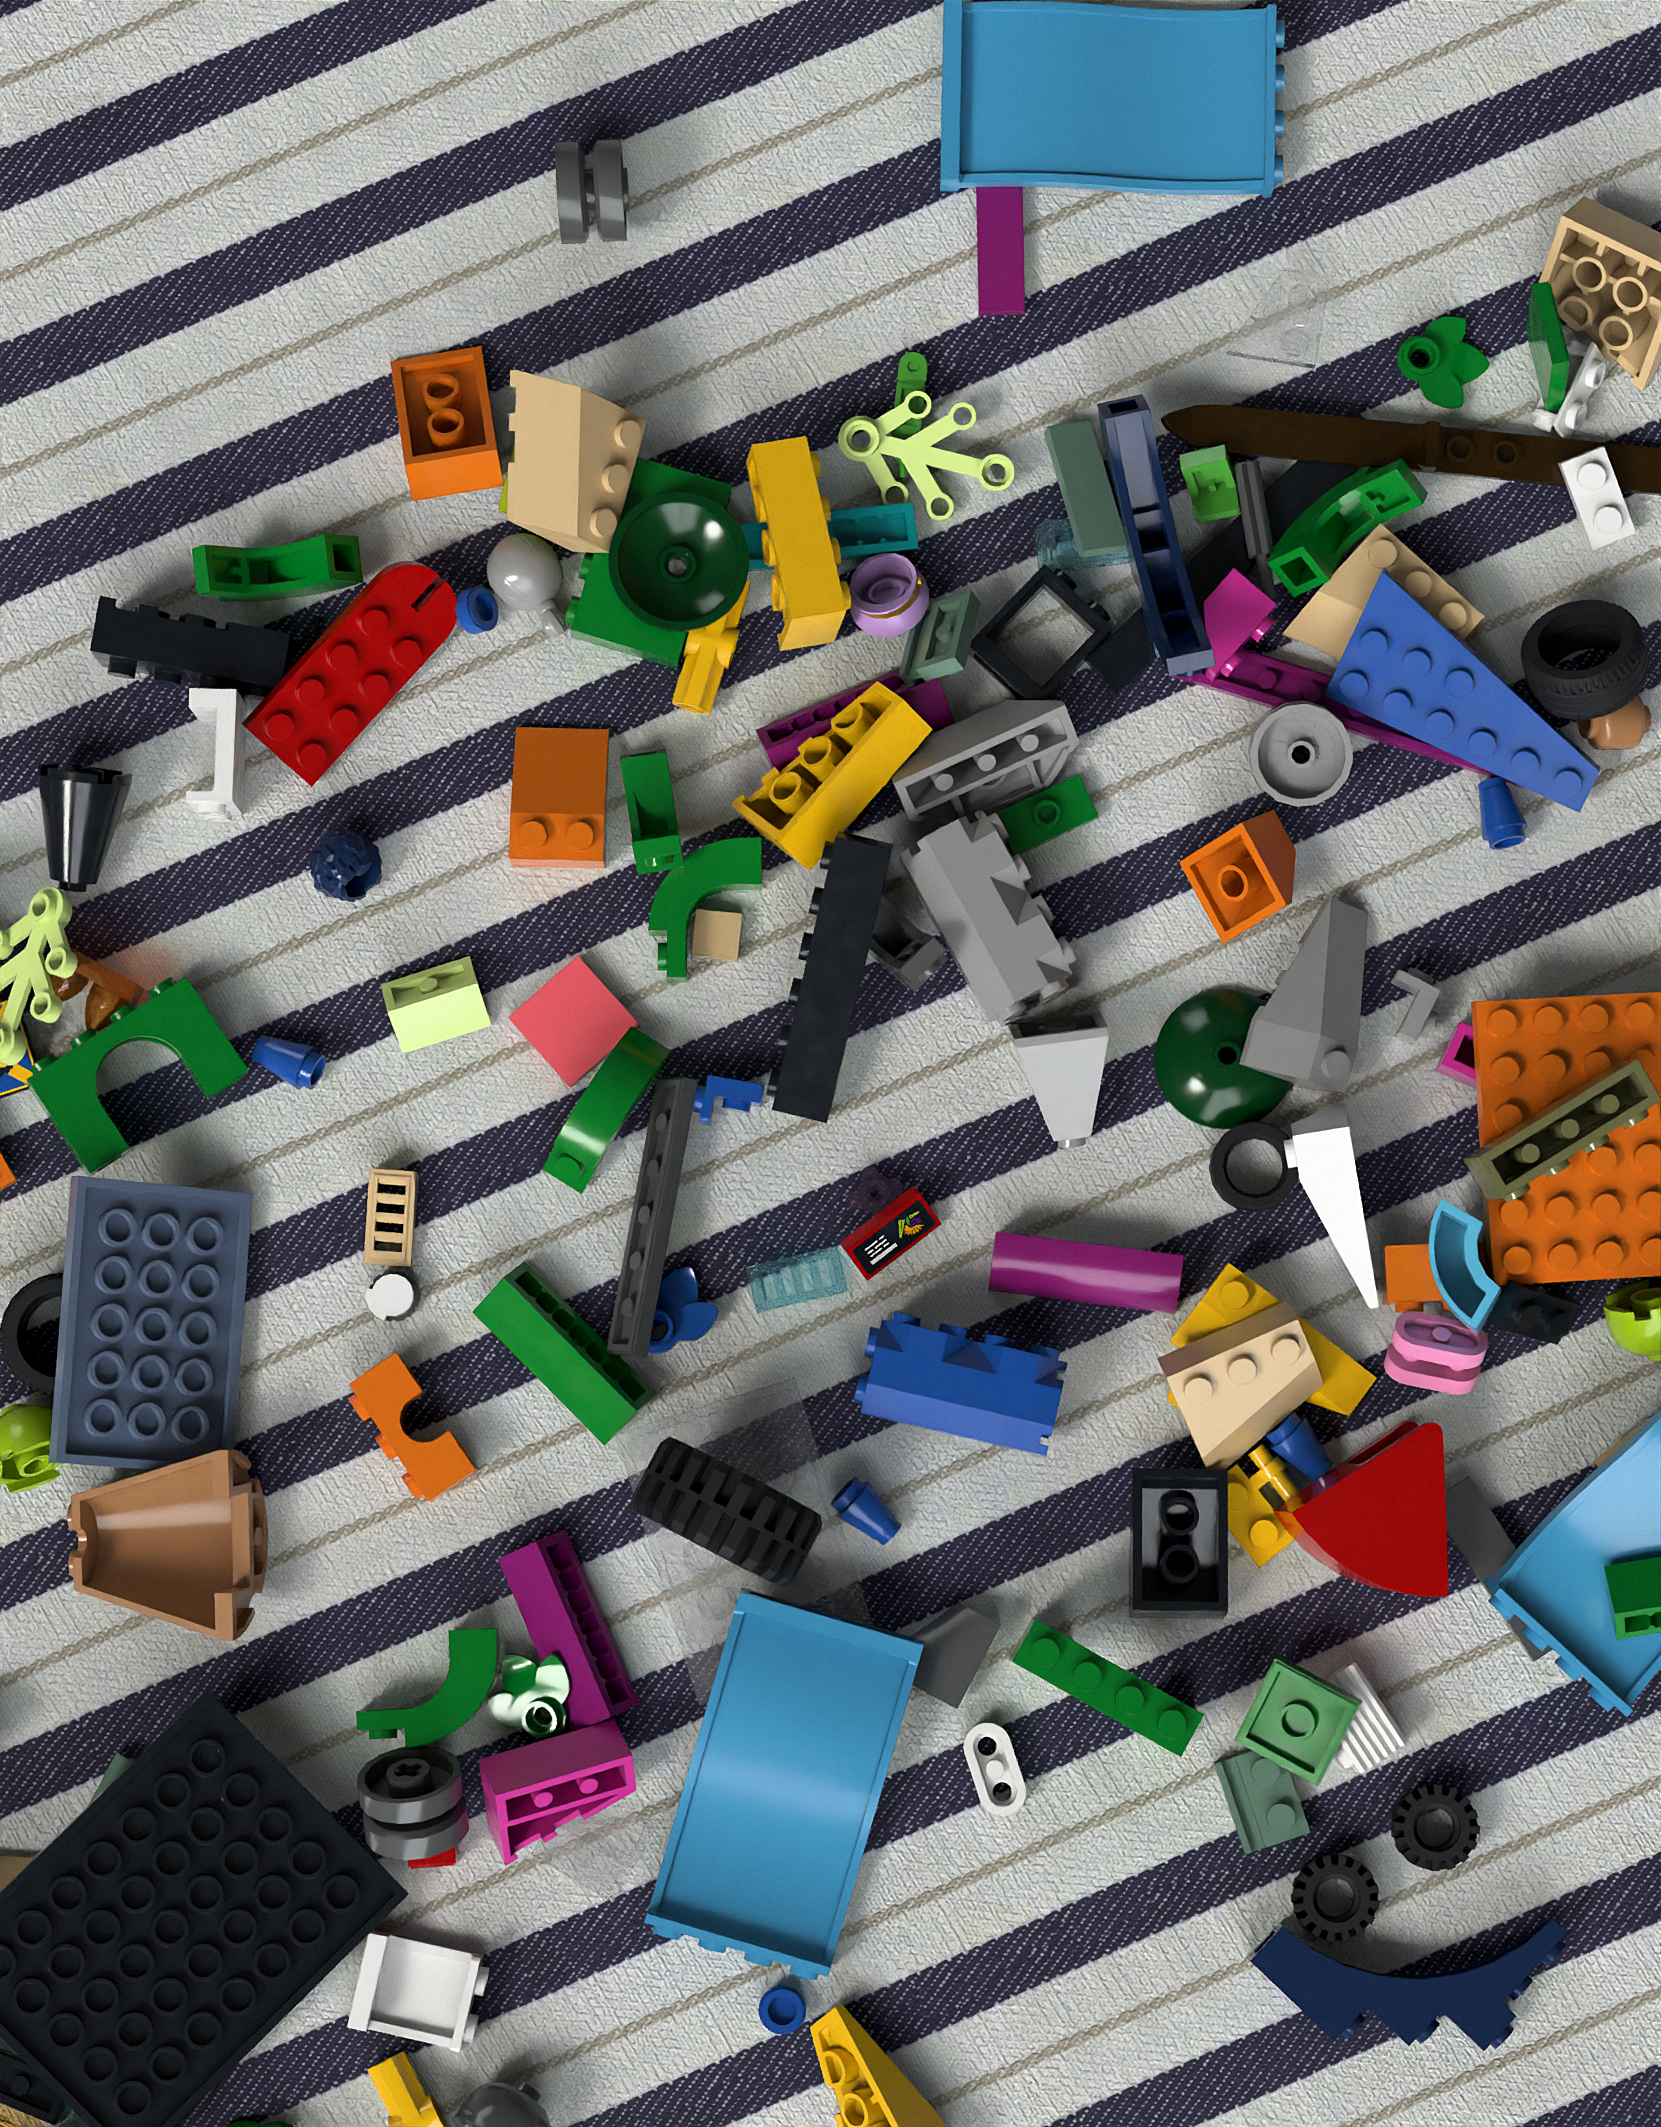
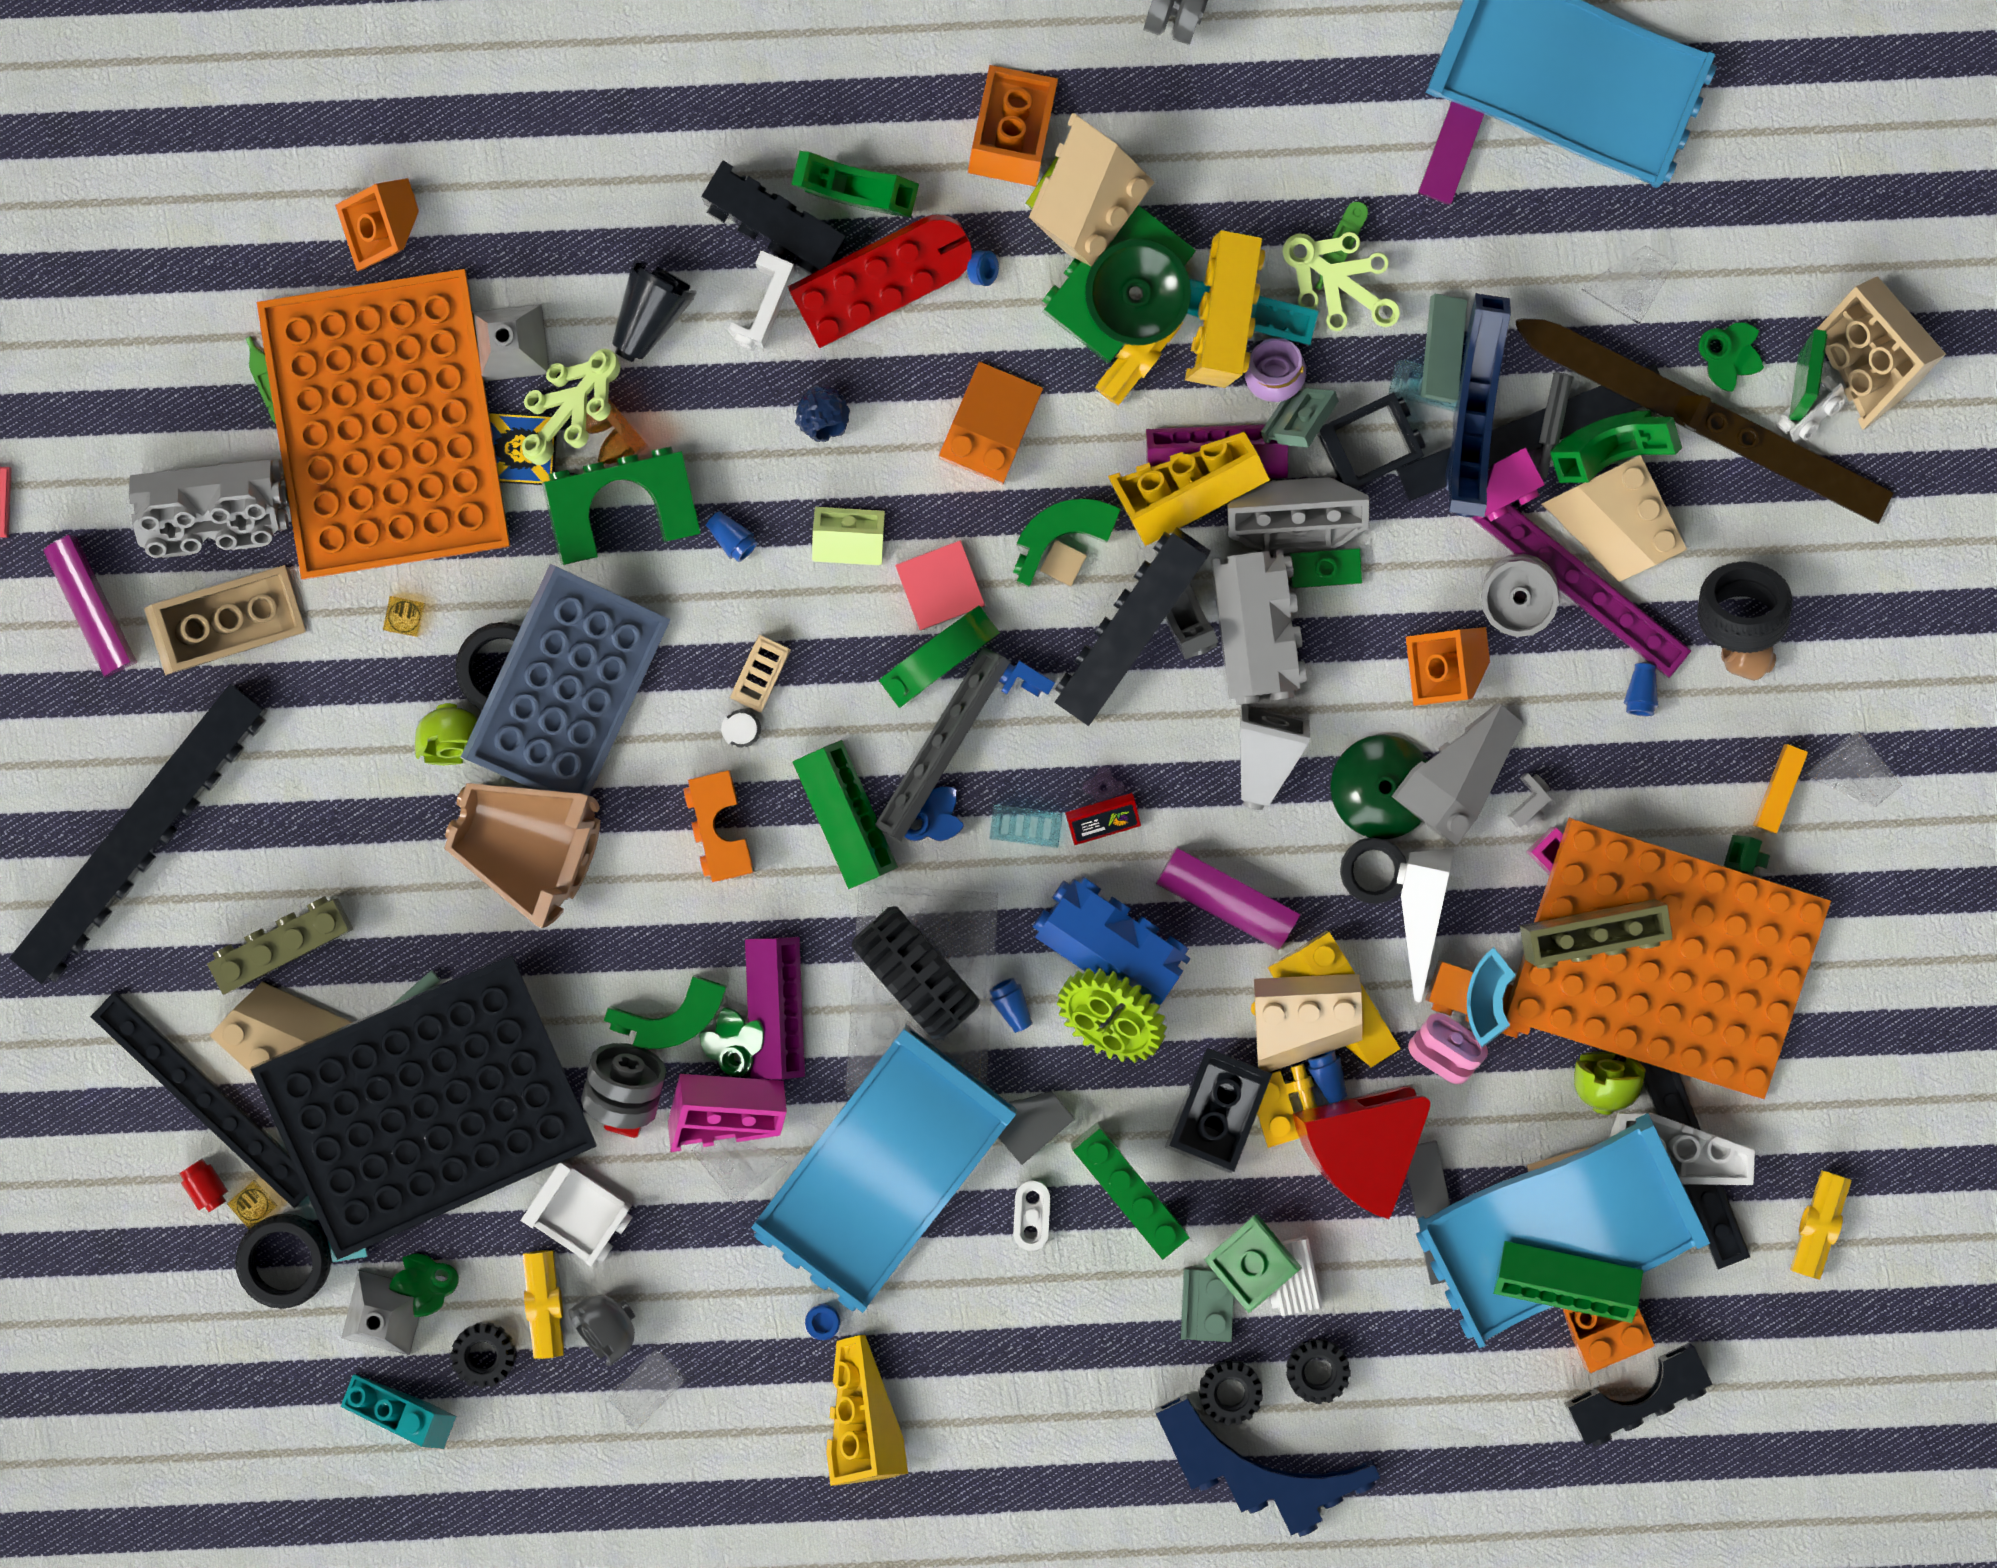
camera: 20 degrees right, 5 degrees up
light grey hair [487,533,570,638] -> none
green arch [620,749,684,875] -> none
bright green bracket [1179,445,1241,524] -> none
blue wing [1324,567,1601,813] -> none
black plate [1486,1279,1580,1345] -> none
white plate [1558,446,1636,550] -> none
none -> lime gear [1057,968,1167,1063]

